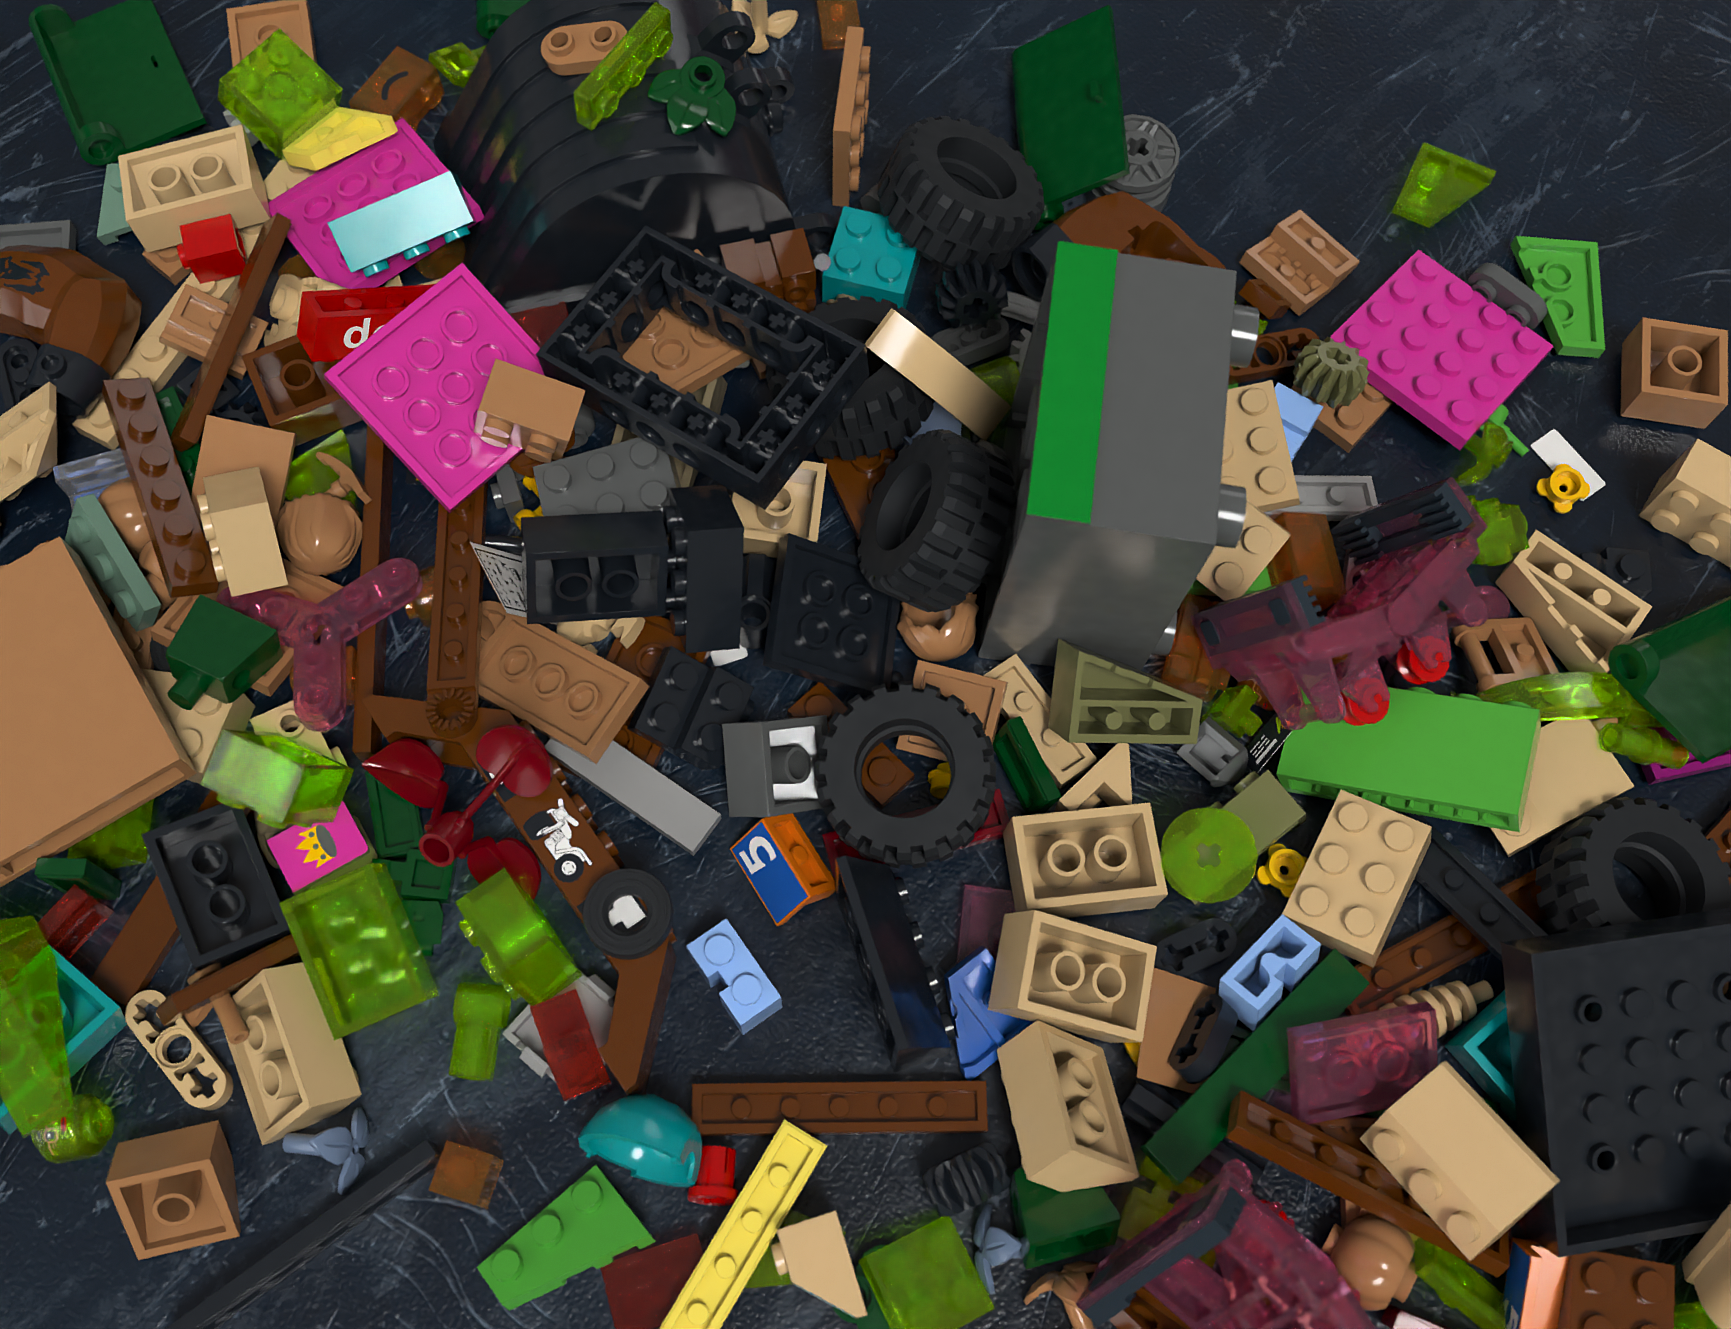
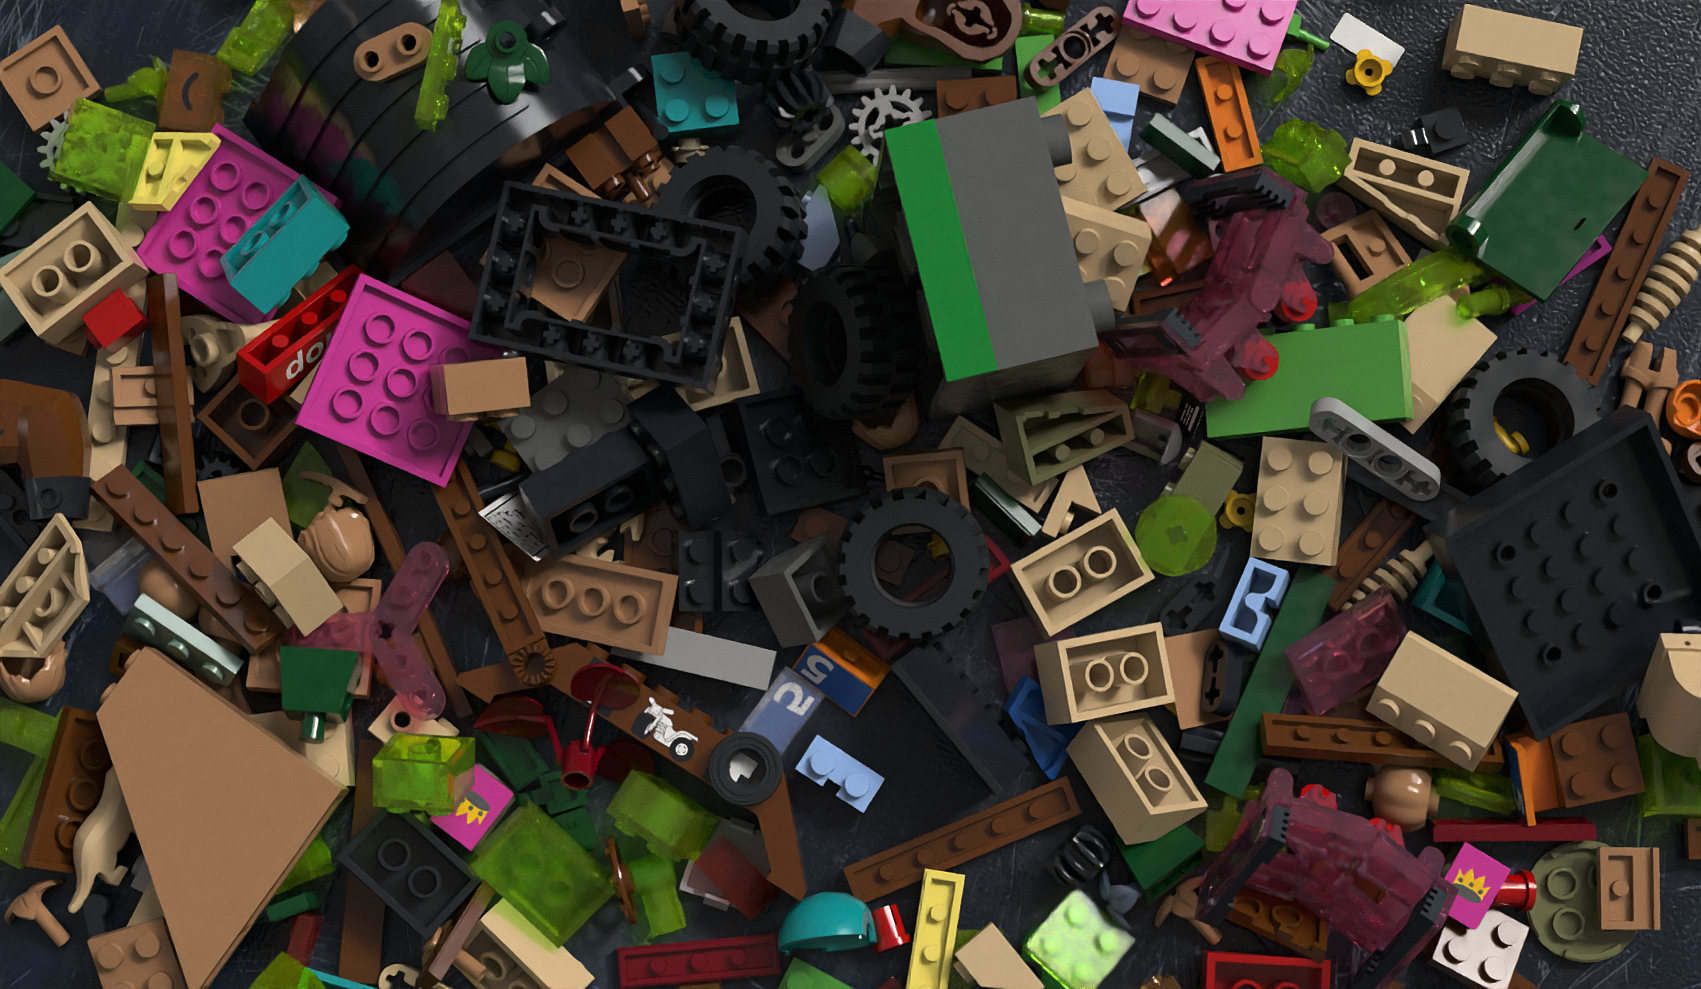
camera: 15 degrees left, 15 degrees up
tan slope [865,308,1011,440] -> none
olive gear [1293,336,1370,409] -> none
none -> clear neon green plant [105,55,173,123]
none -> reddish brown wheel [603,835,638,926]
none -> dark red tile [617,933,781,989]
none -> clear panel [738,666,825,756]
none -> dark green tile [1138,113,1221,183]
none -> orange plate [1194,56,1264,175]
none -> light grey beam [1308,397,1441,501]

